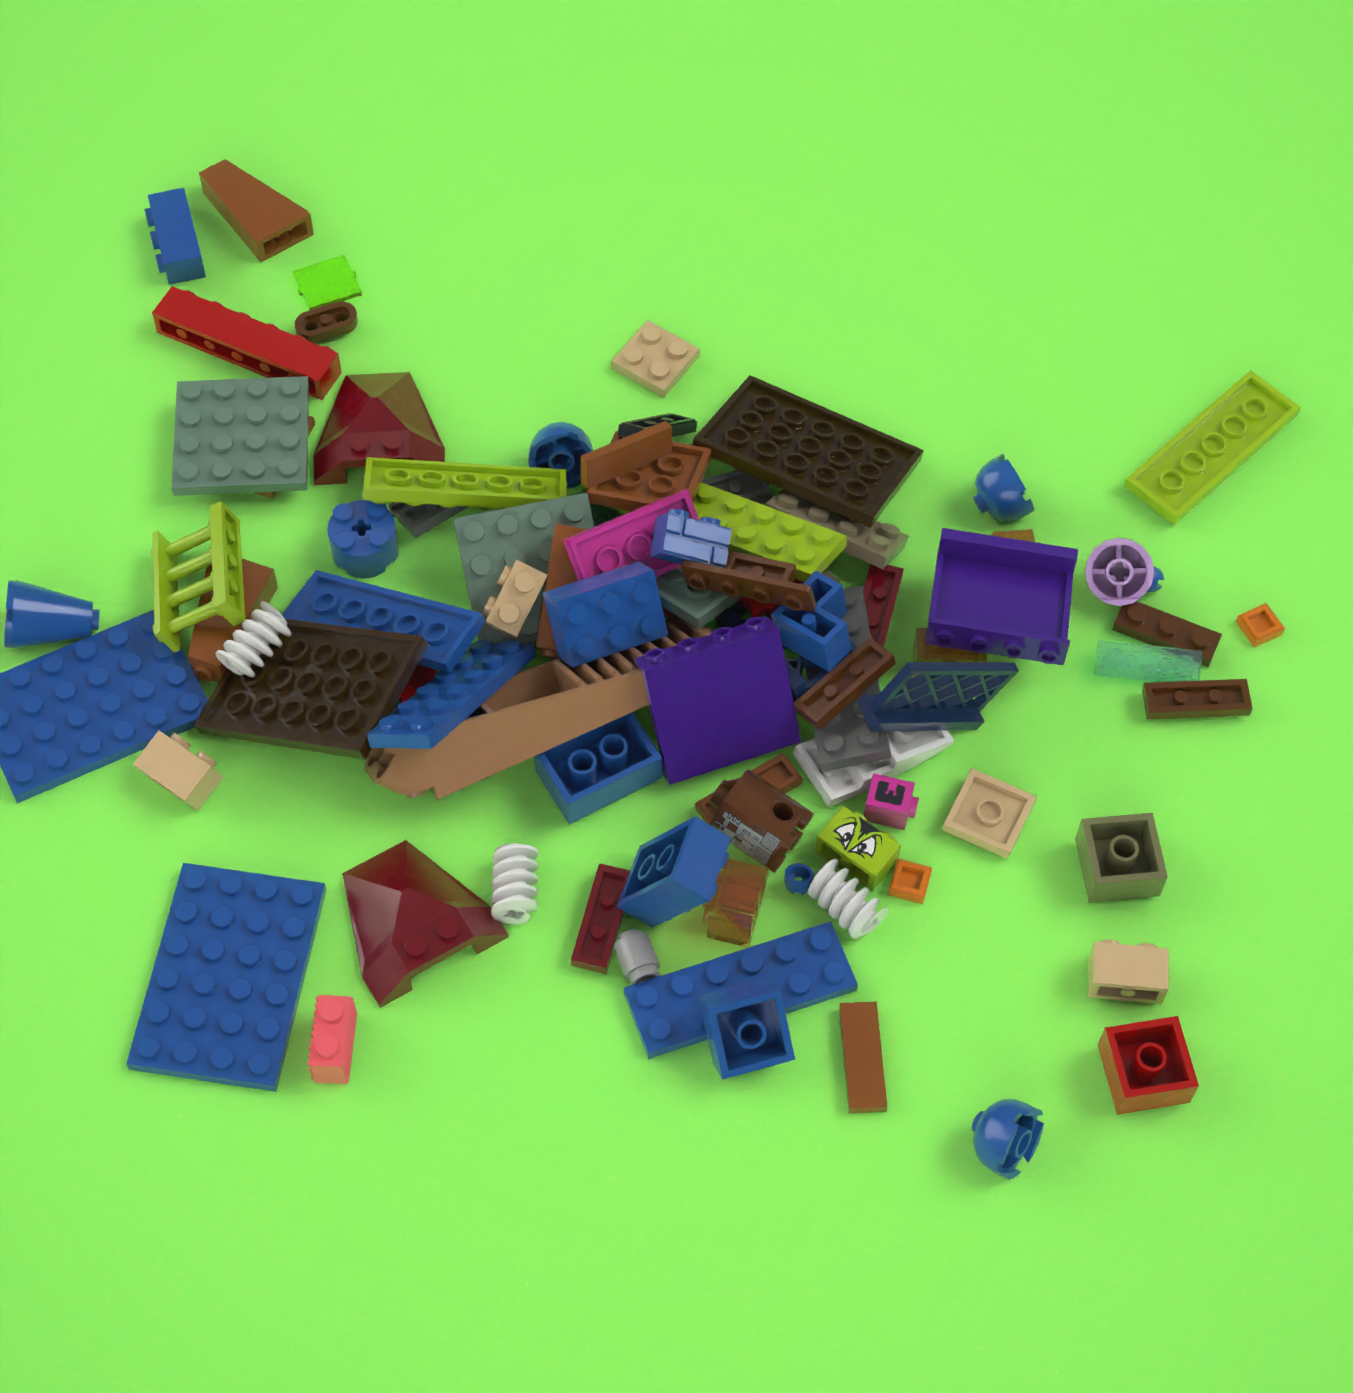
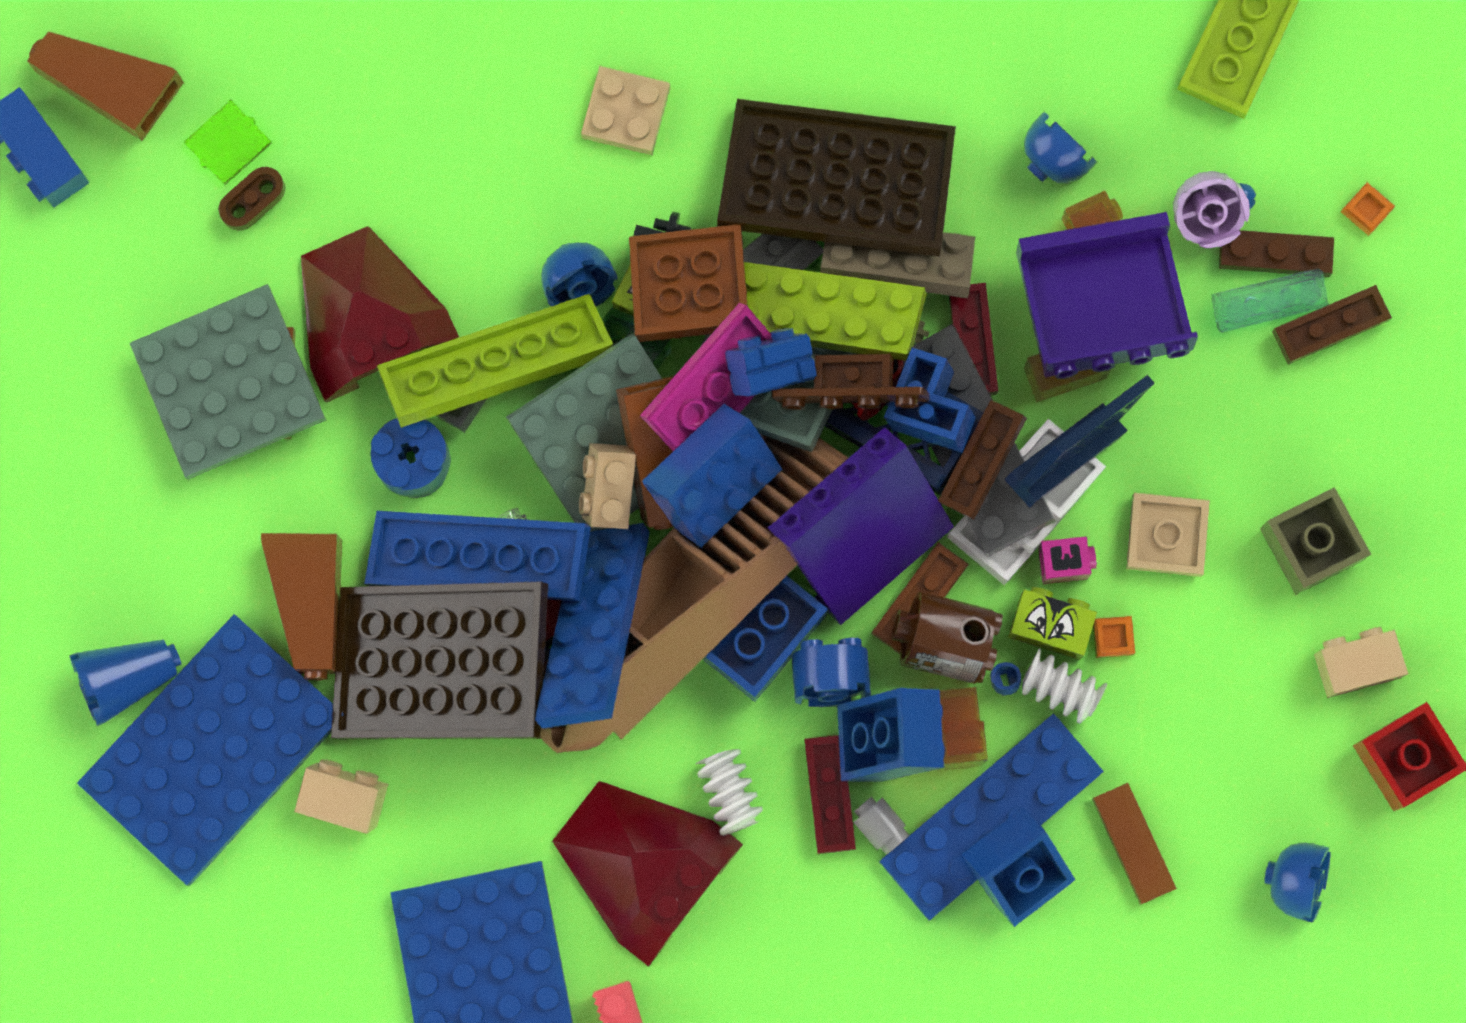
camera: 15 degrees left, 20 degrees up
lime fence [151,501,245,653] -> none
red brick [152,286,342,401] -> none
white piece [215,601,292,678] -> none
dark orange tile [581,421,672,489] -> none
black tile [618,413,697,437] -> none
none -> blue brick [792,638,871,707]

